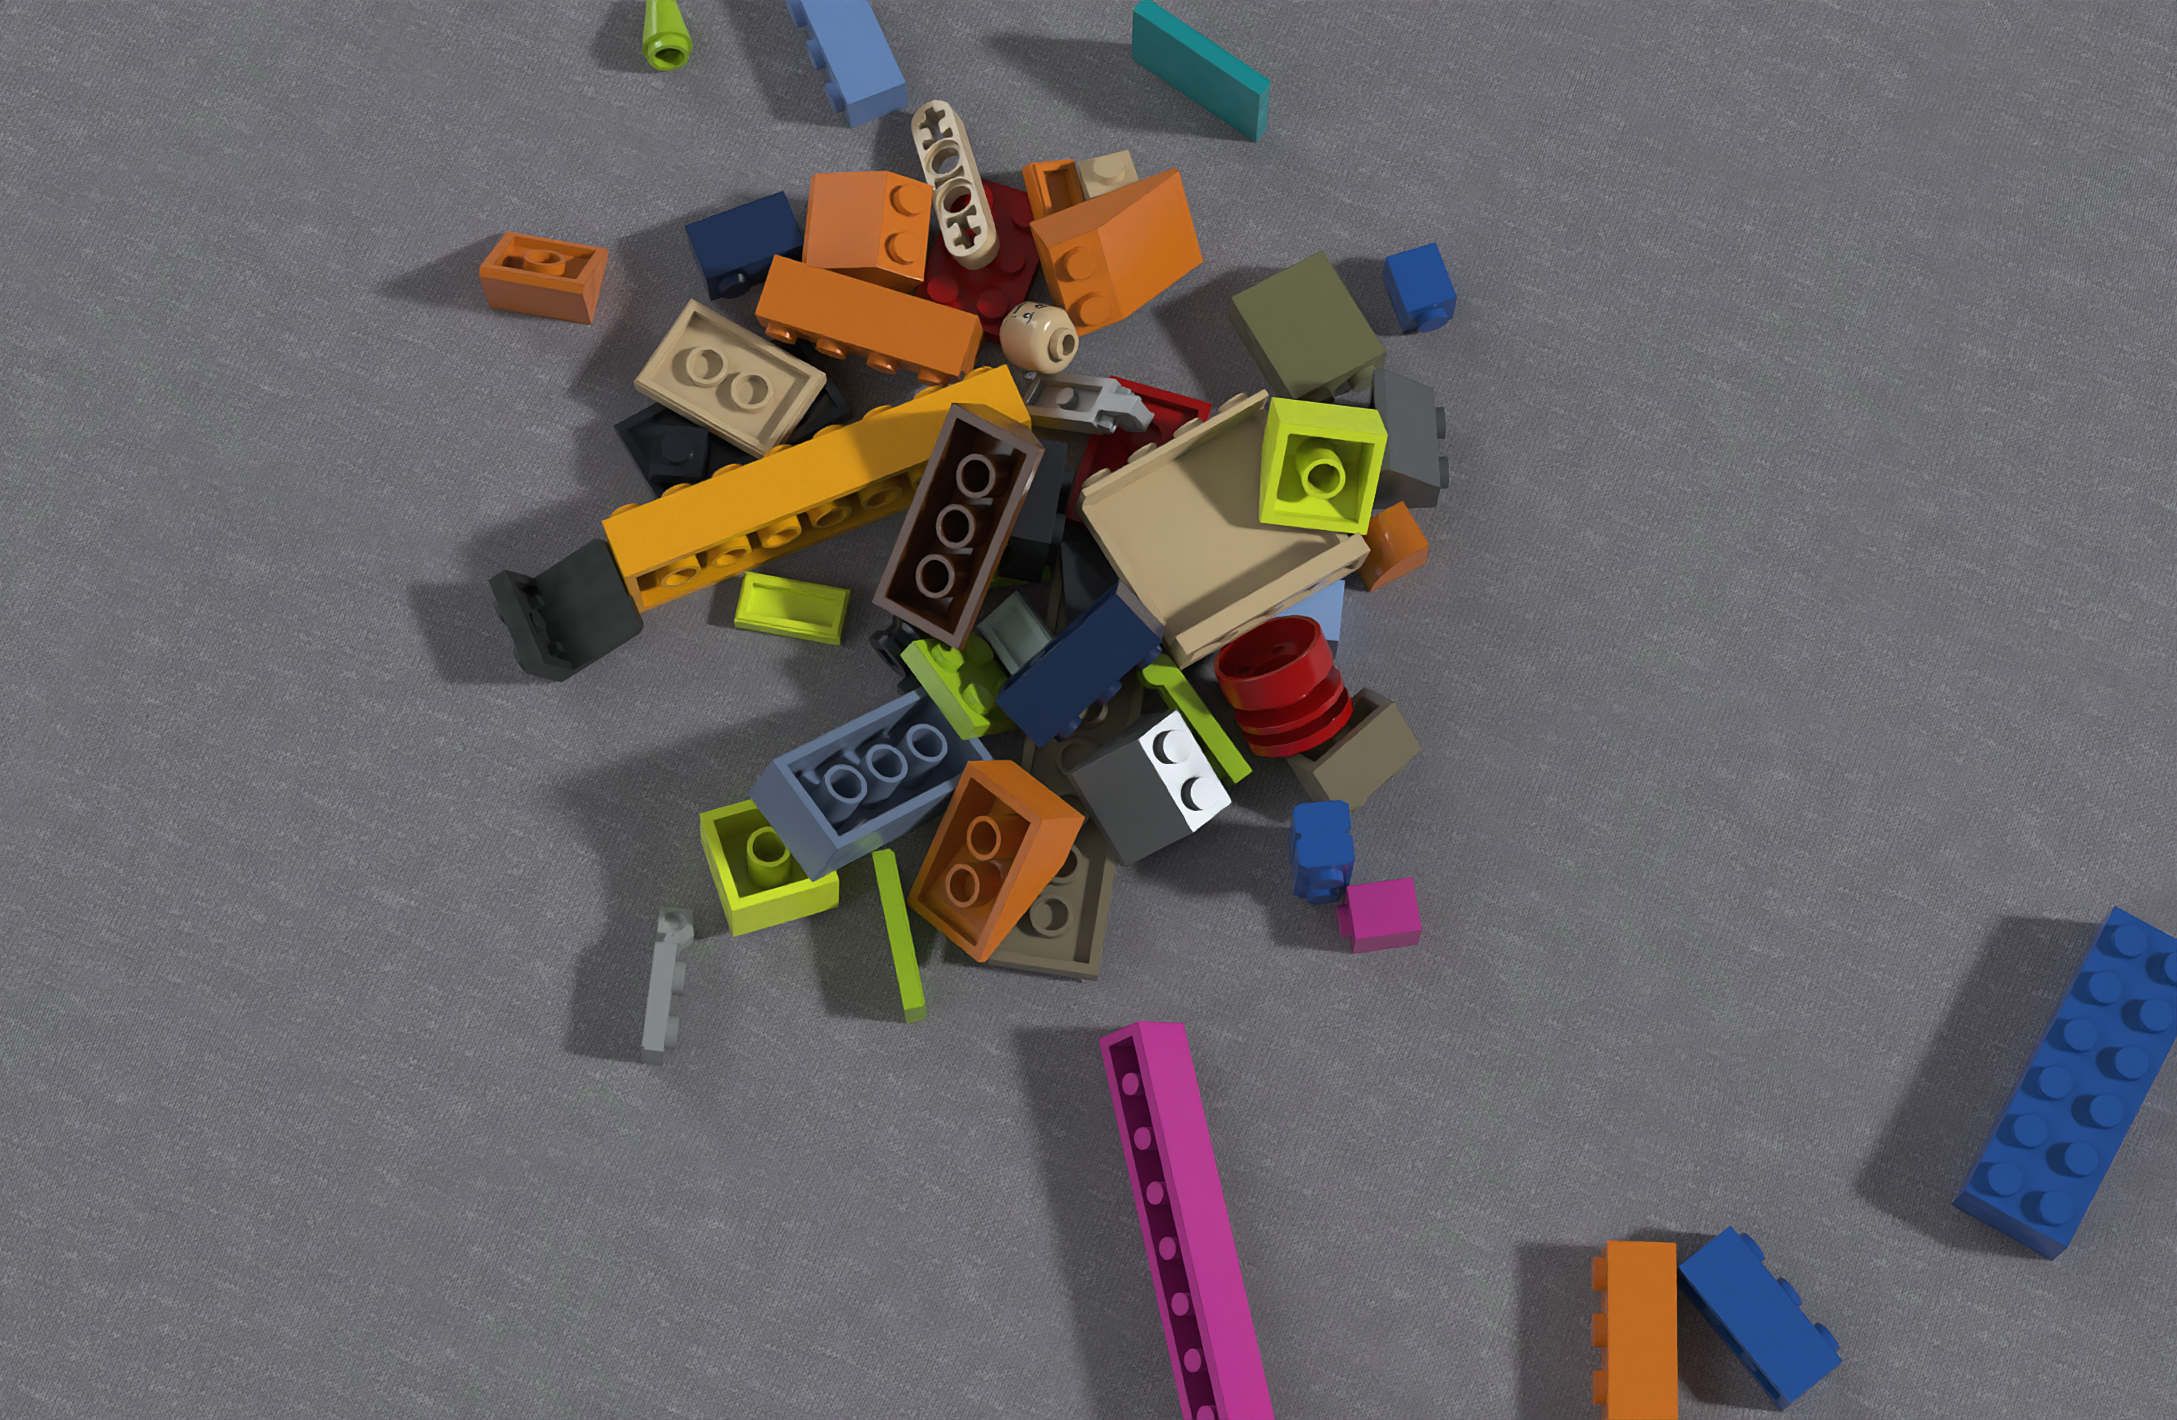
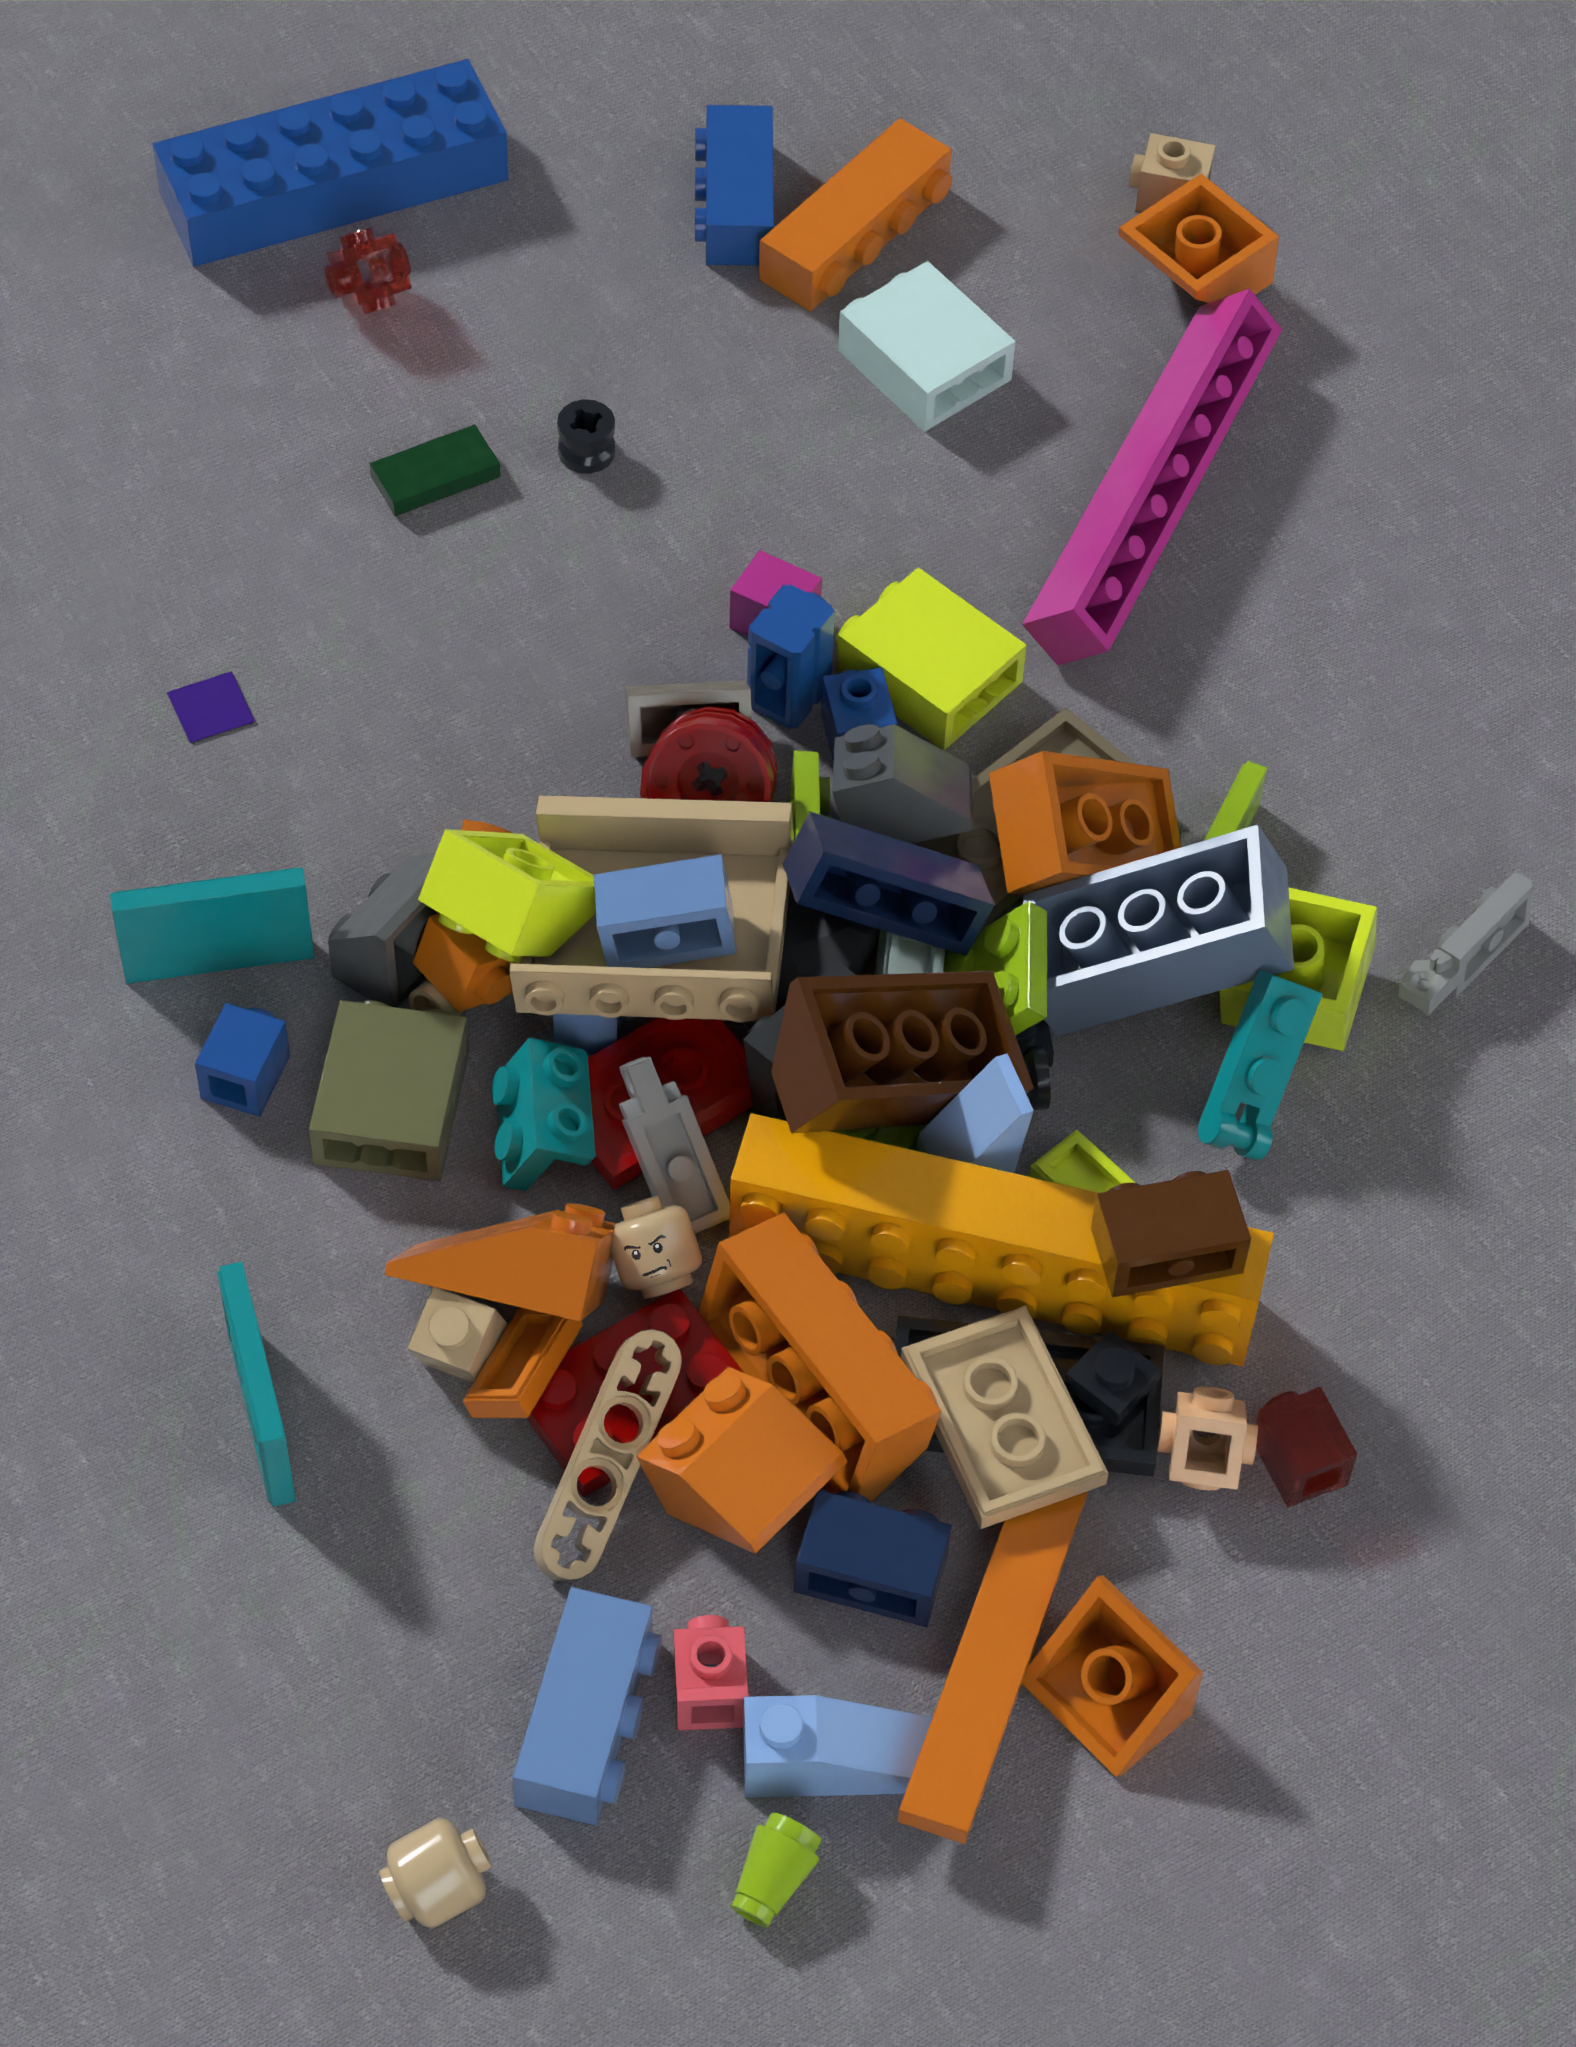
camera: 145 degrees left, 15 degrees down
pearl dark grey bracket [488,539,644,683] -> none
none -> teal tile [110,867,315,984]
none -> dark purple sticker [167,671,255,743]
none -> clear red brick [324,227,412,314]
none -> dark green tile [369,424,501,516]
none -> teal bracket [491,1038,596,1191]
none -> black wheel [557,399,615,474]
none -> medium blue brick [594,854,737,968]
none -> coral brick [674,1615,749,1731]
none -> light blue slope [743,1695,933,1798]
none -> blue brick [821,668,898,762]
none -> neon yellow brick [836,567,1027,751]
none -> light aqua brick [838,261,1016,432]
none -> orange tile [897,1491,1088,1845]
none -> light blue slope [914,1053,1034,1173]
none -> reddish brown brick [1091,1170,1251,1298]
none -> light nougat brick [1157,1387,1258,1490]
none -> teal plate [1198,969,1323,1161]
none -> clear red brick [1256,1387,1357,1508]

